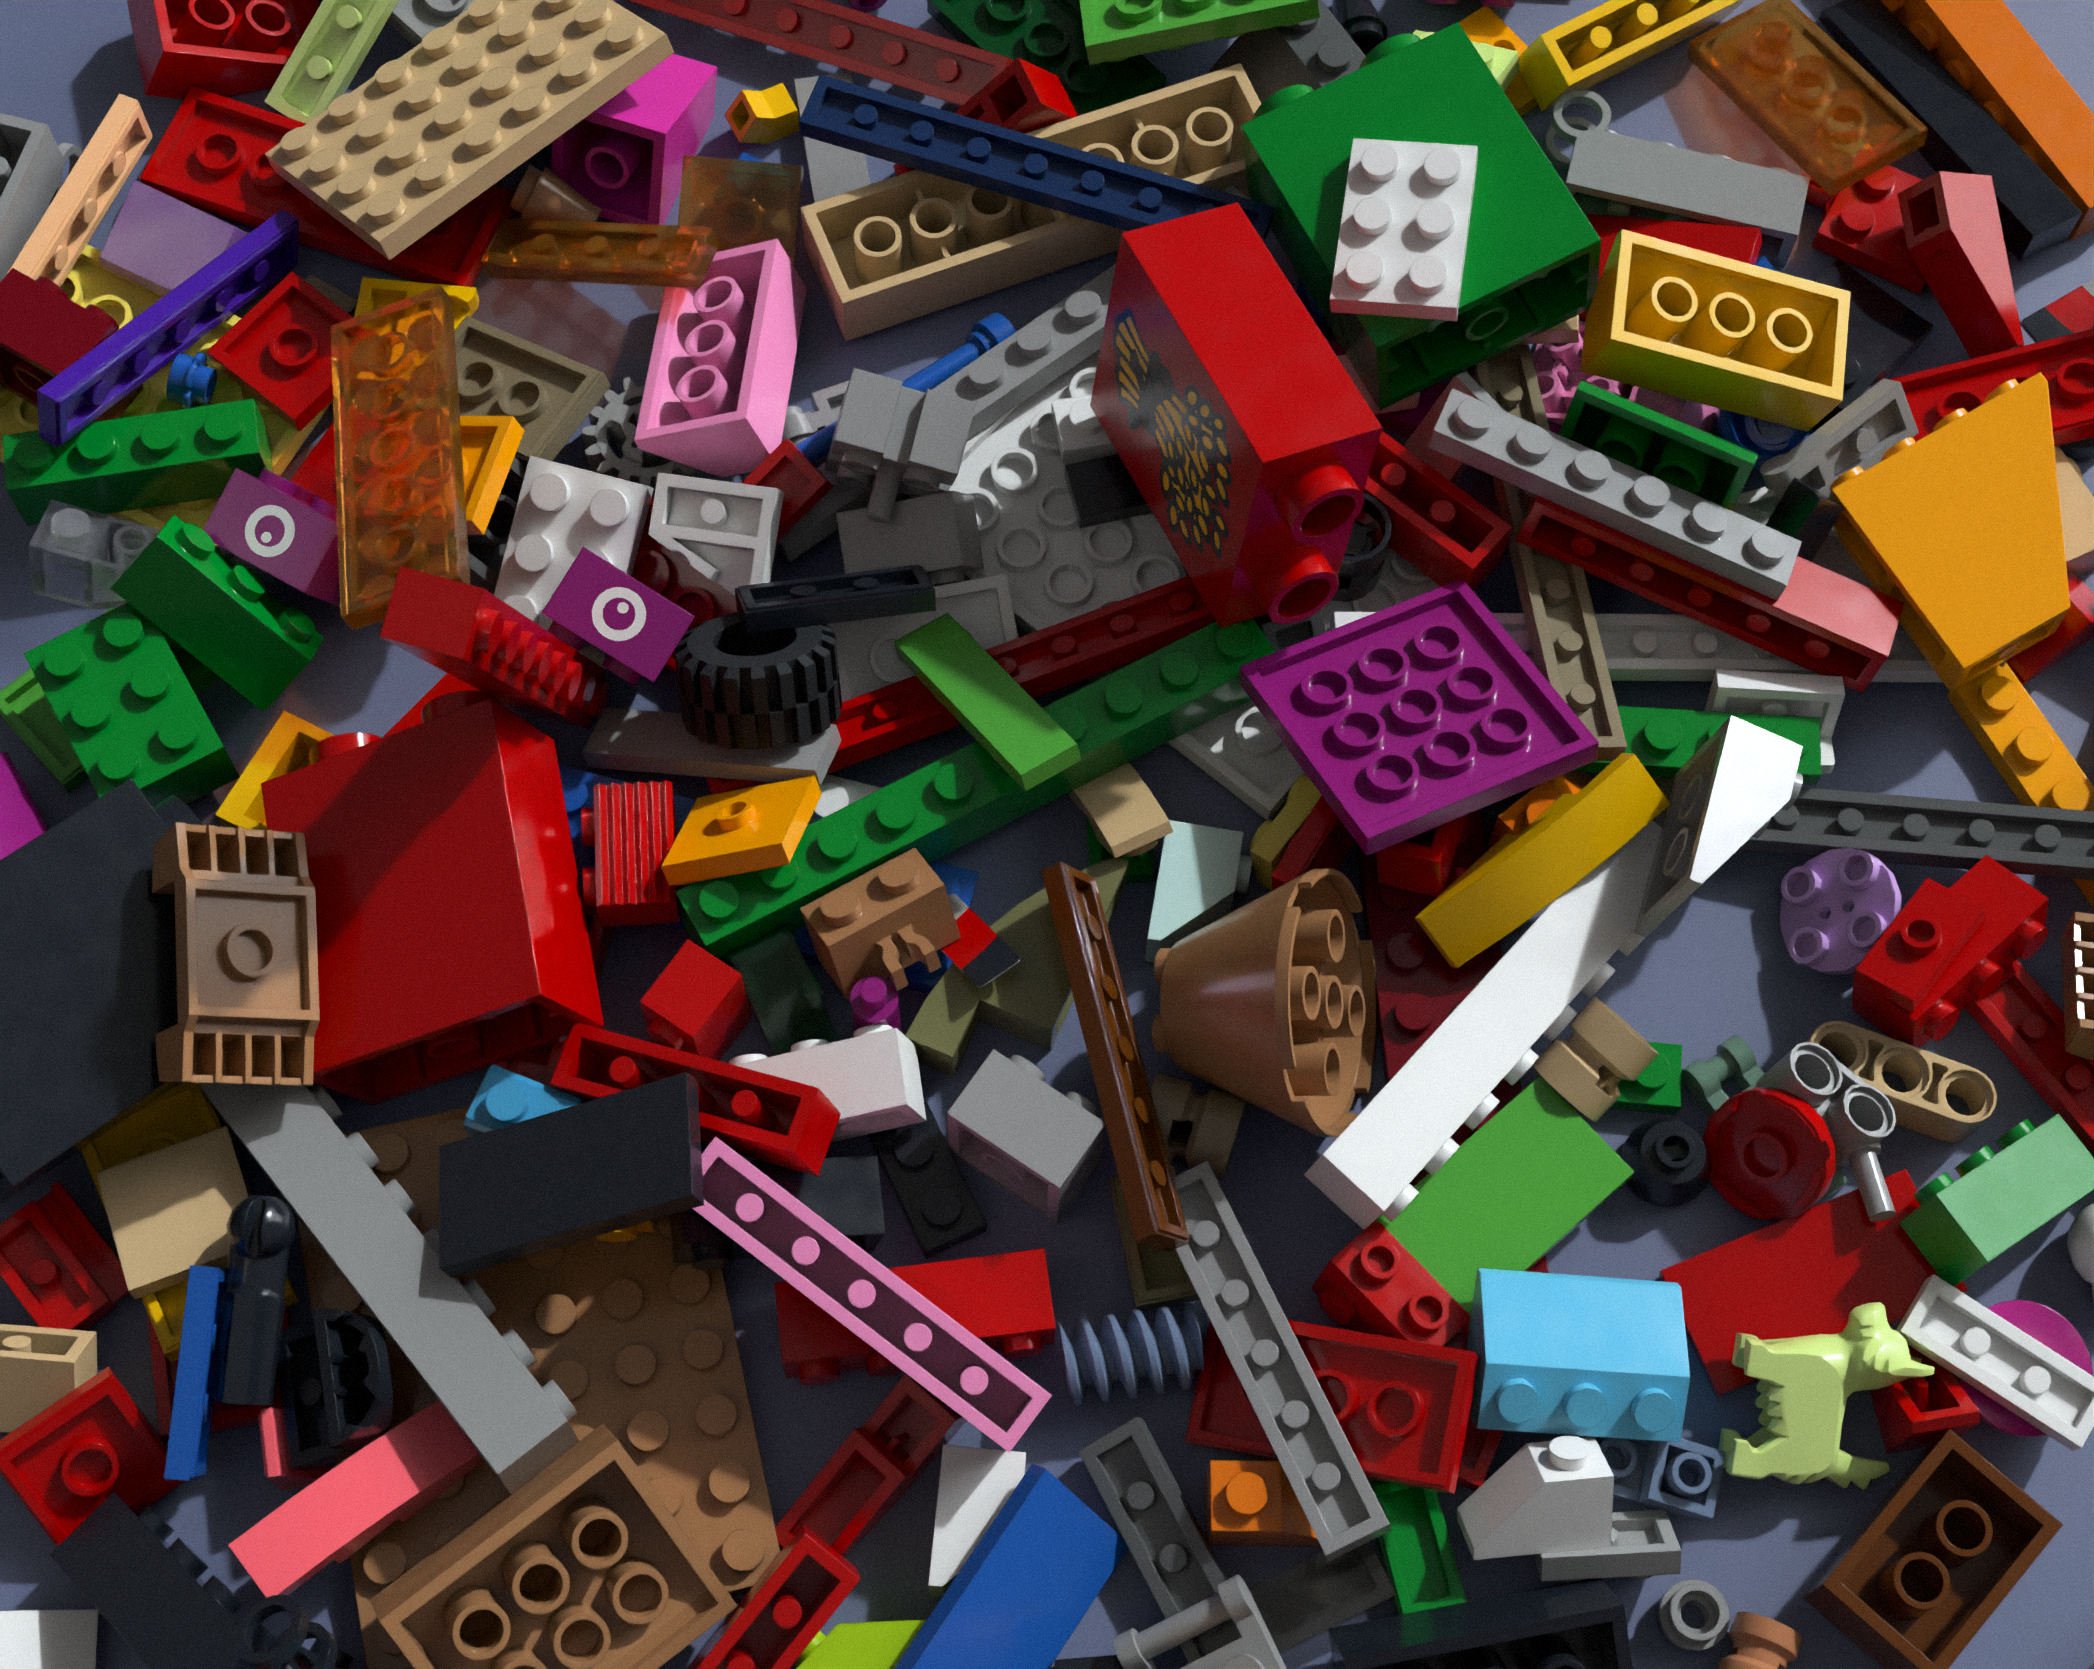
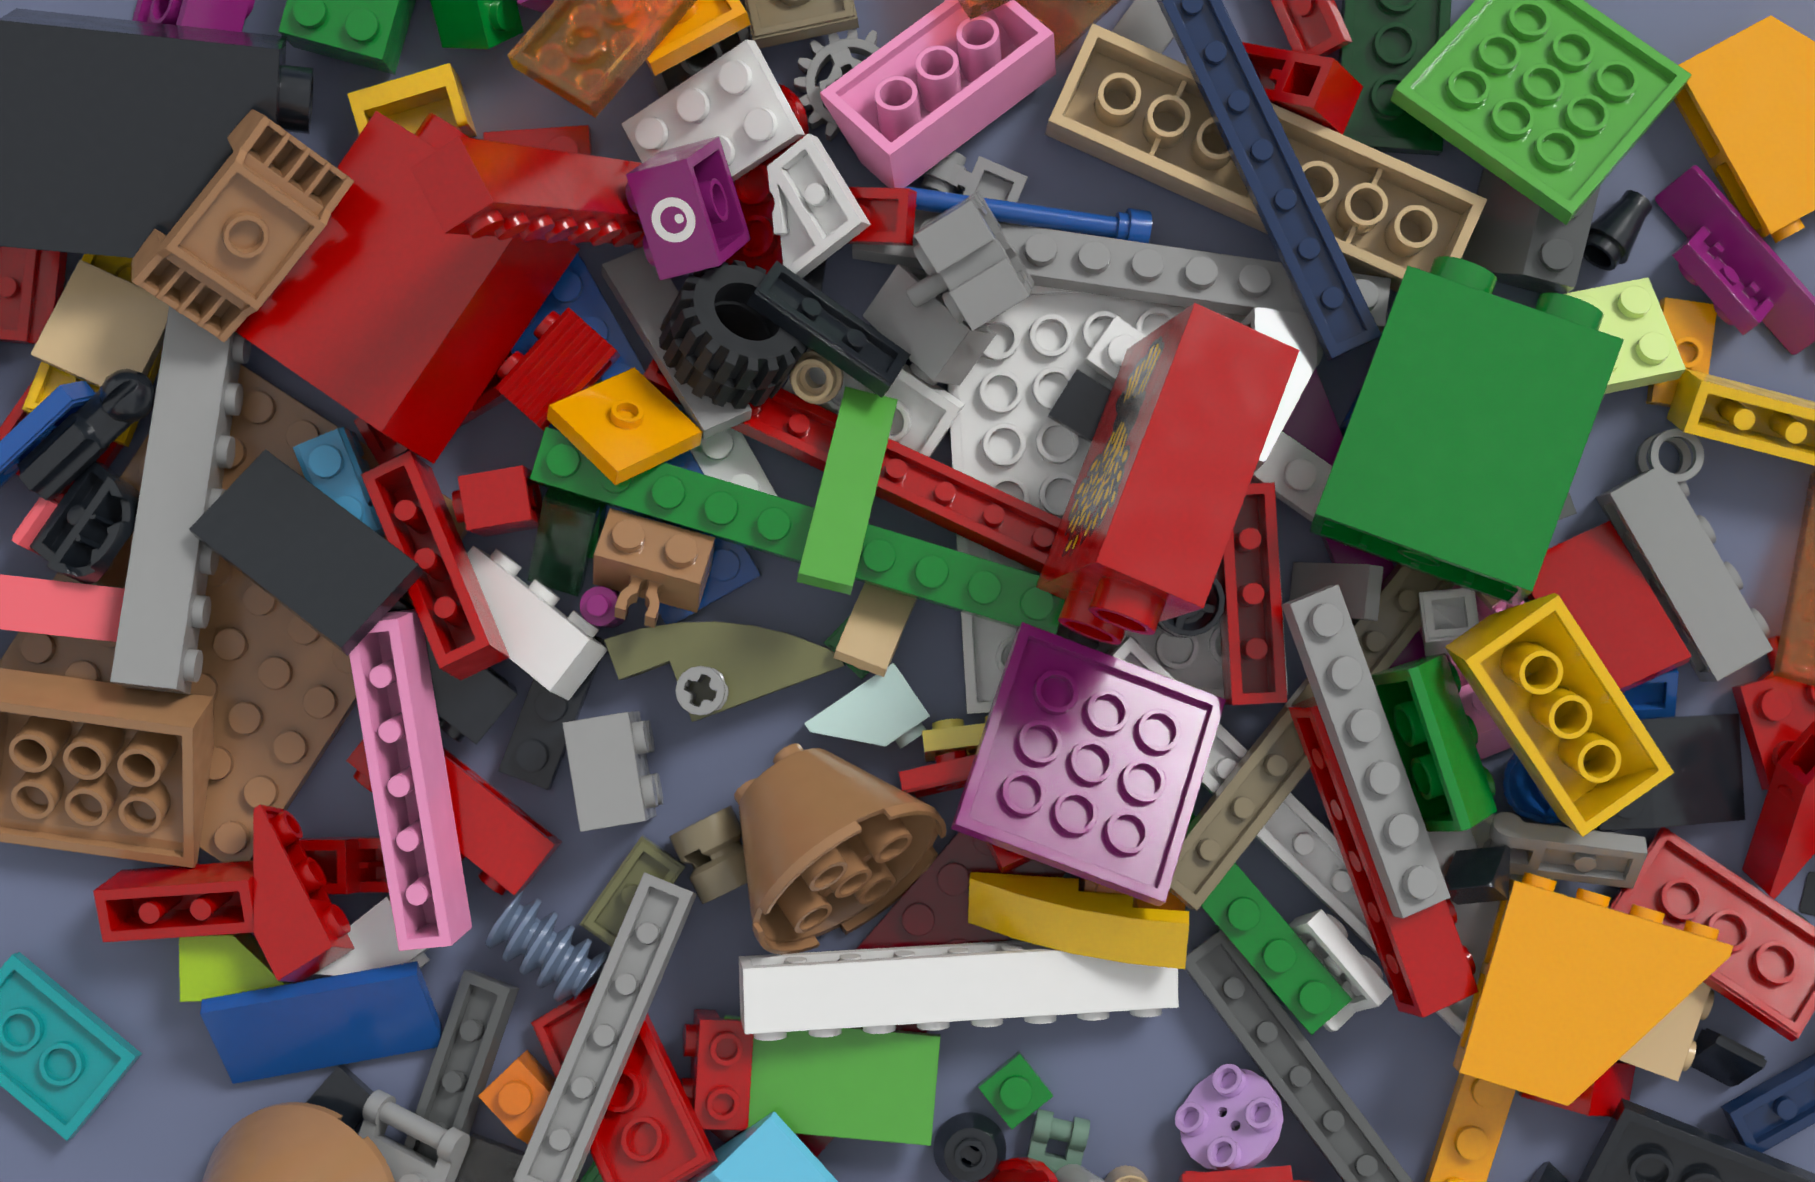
camera: 50 degrees right, 20 degrees up
sticker [940,894,1020,987] -> none
reddish brown tile [1041,862,1189,1252] -> none
white plate [1330,138,1478,321] -> none
tan wheel [1532,996,1659,1122] -> none
slope [1634,715,1803,937] -> none
none -> red slope [253,804,355,982]
none -> light grey bush [675,666,729,715]
none -> tan plate [789,350,844,404]
none -> white slope [1419,588,1479,656]

